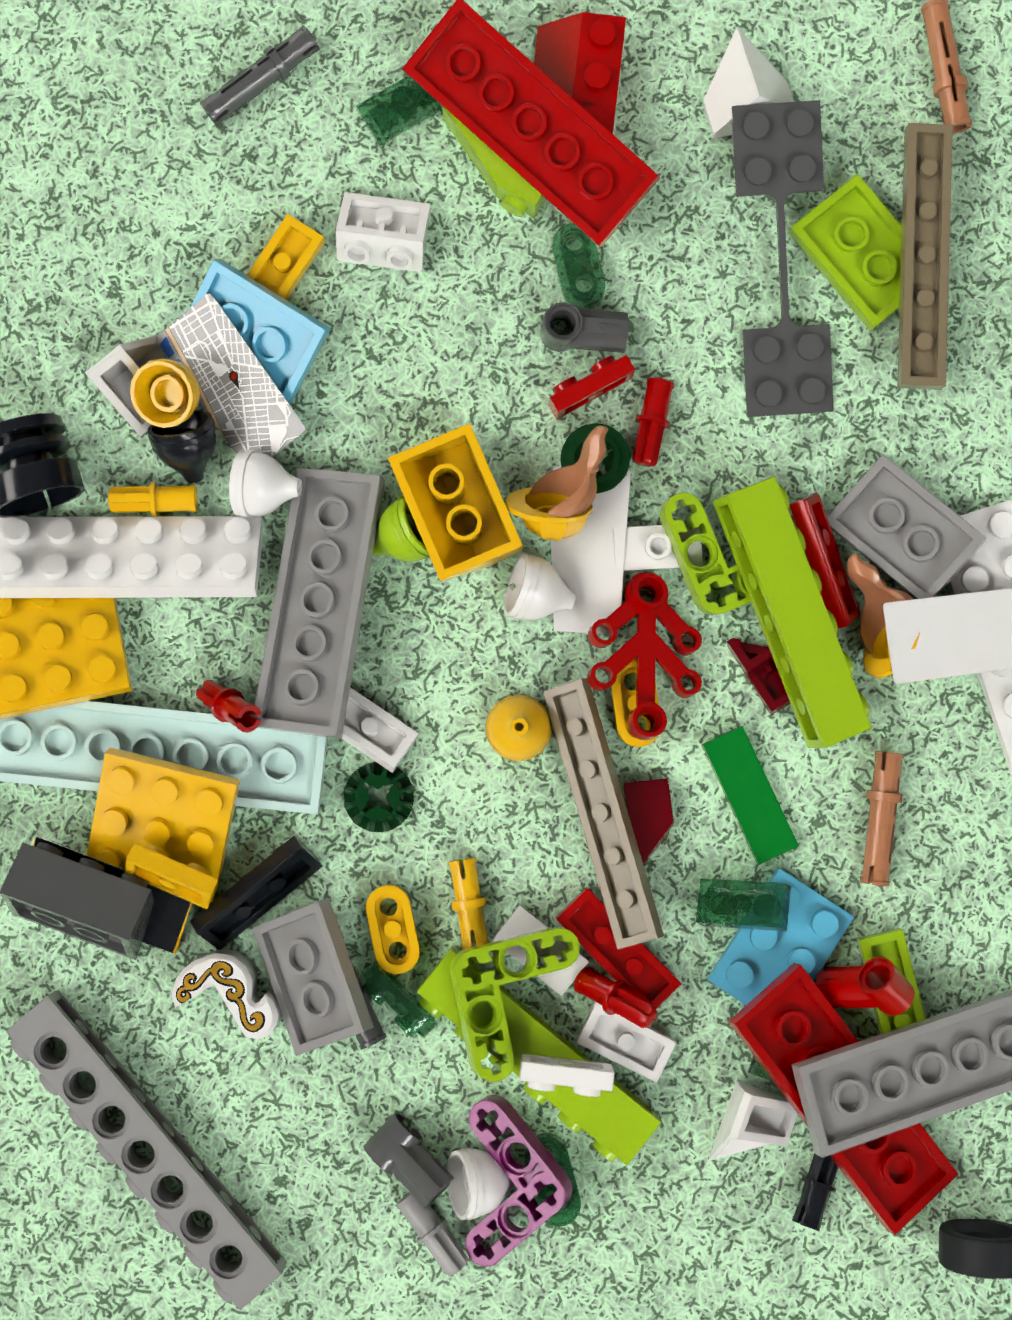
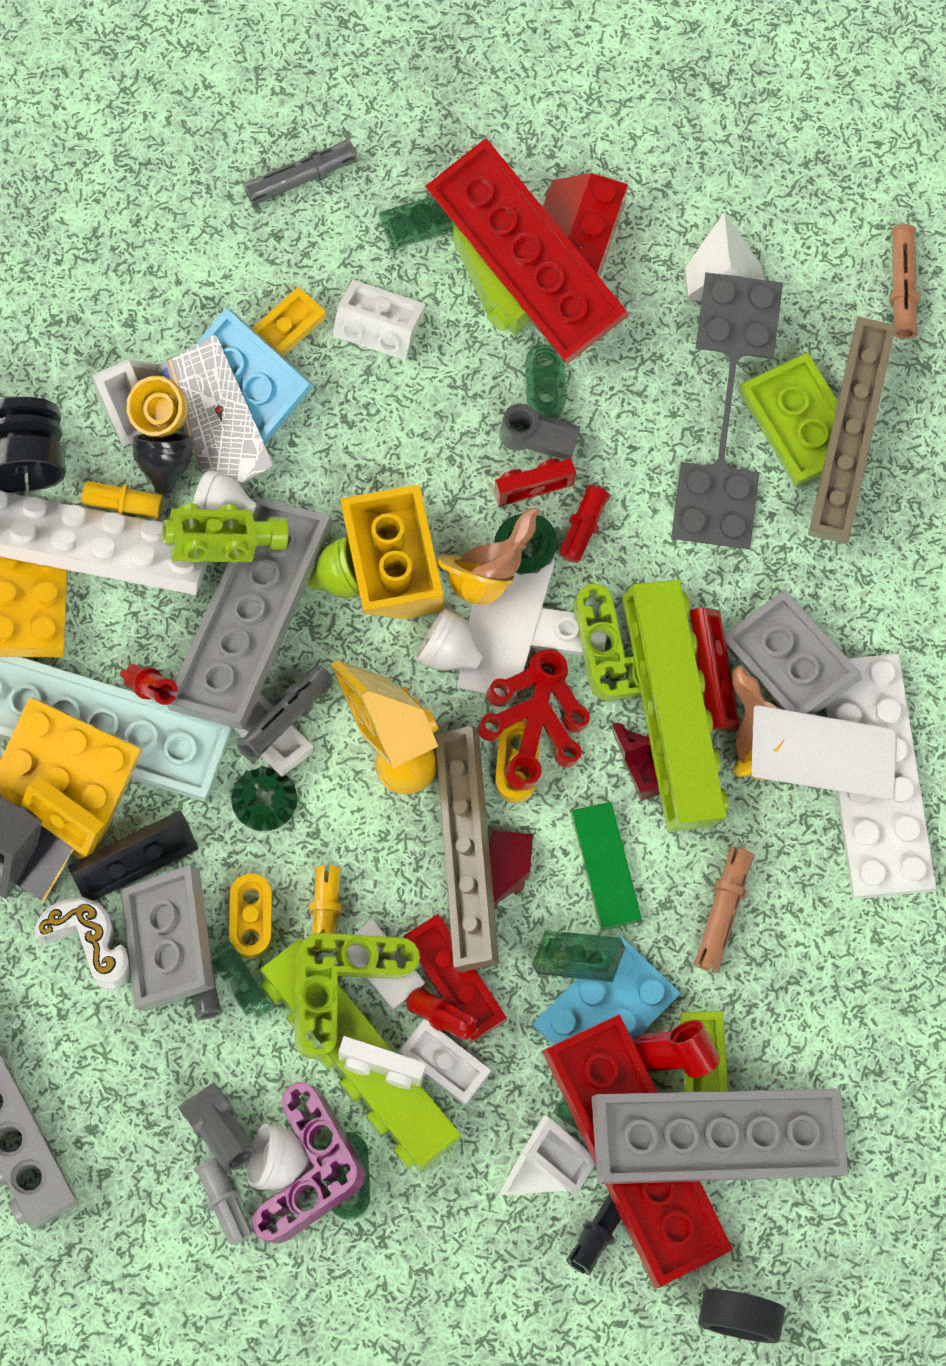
camera: 10 degrees right, 15 degrees down
none -> lime brick [162,503,288,563]
none -> dark grey pin [237,666,333,762]
none -> yellow slope [331,660,438,768]

